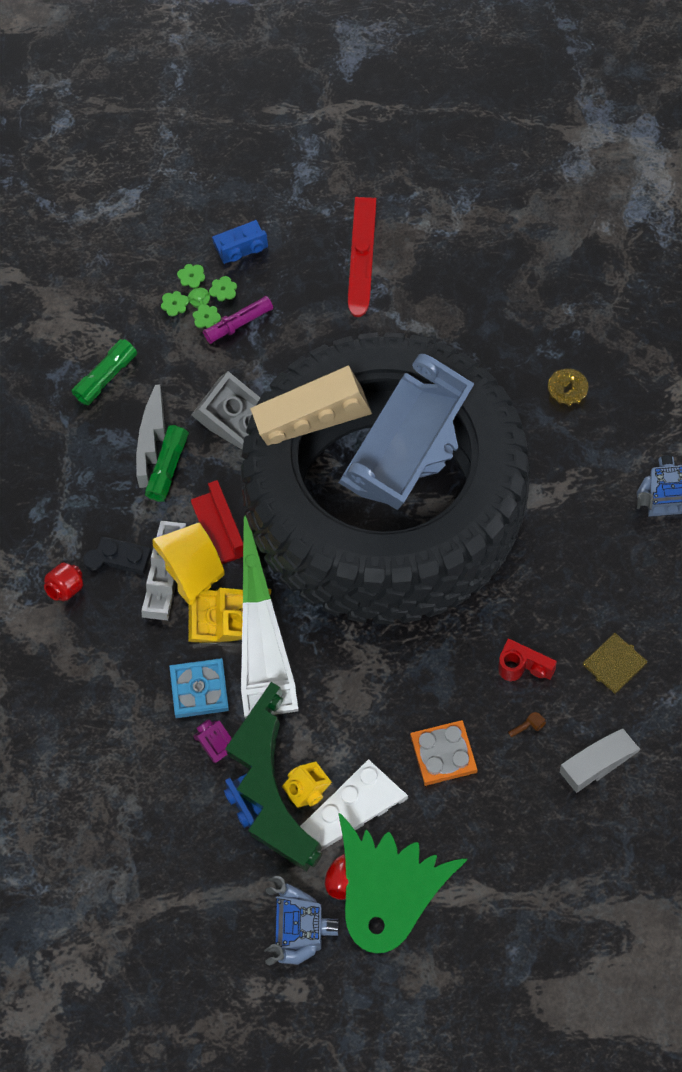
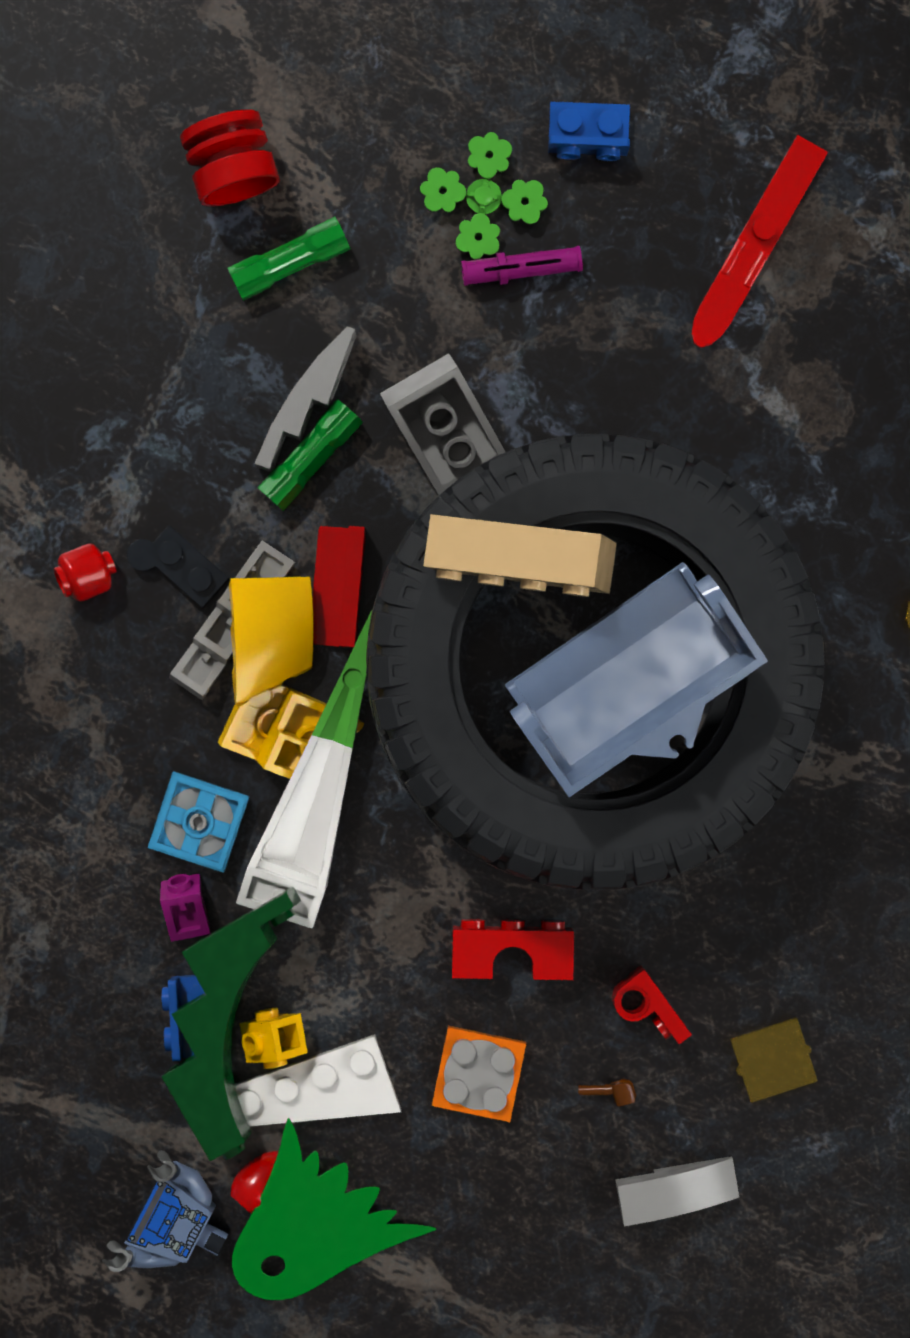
camera: 25 degrees right, 25 degrees up
none -> red wheel [180,109,280,207]
none -> red arch [452,919,574,980]

